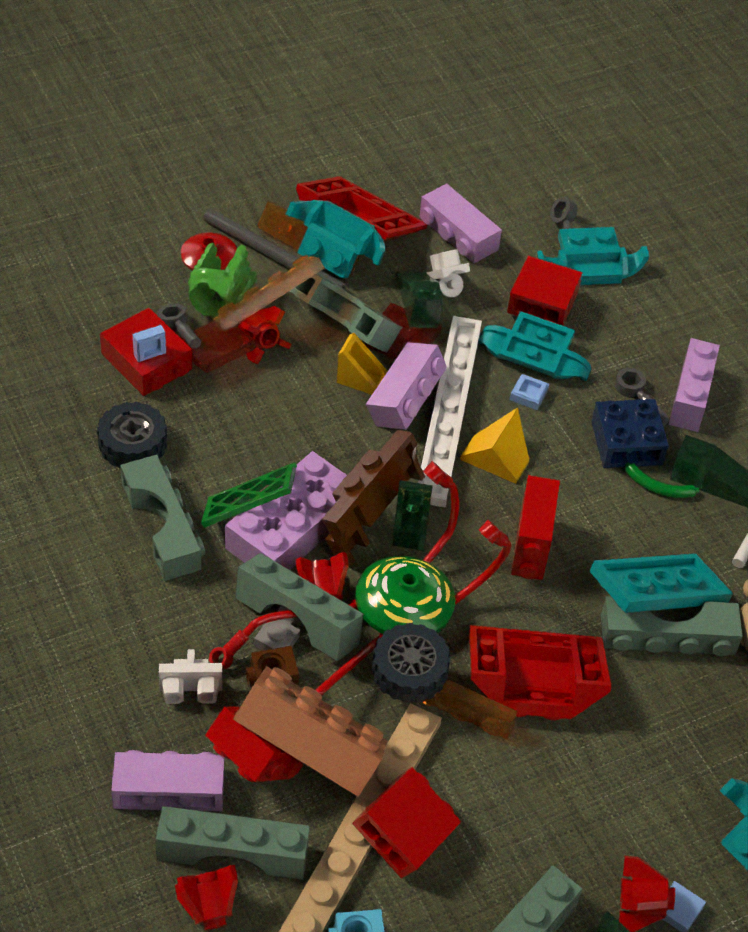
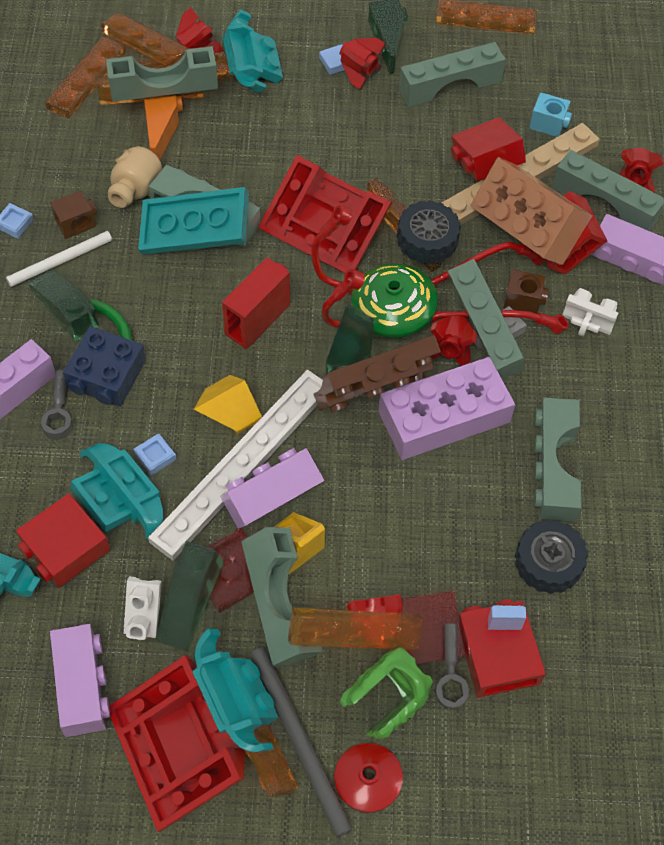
camera: 150 degrees left, 10 degrees up
green window [201,462,297,528] -> none

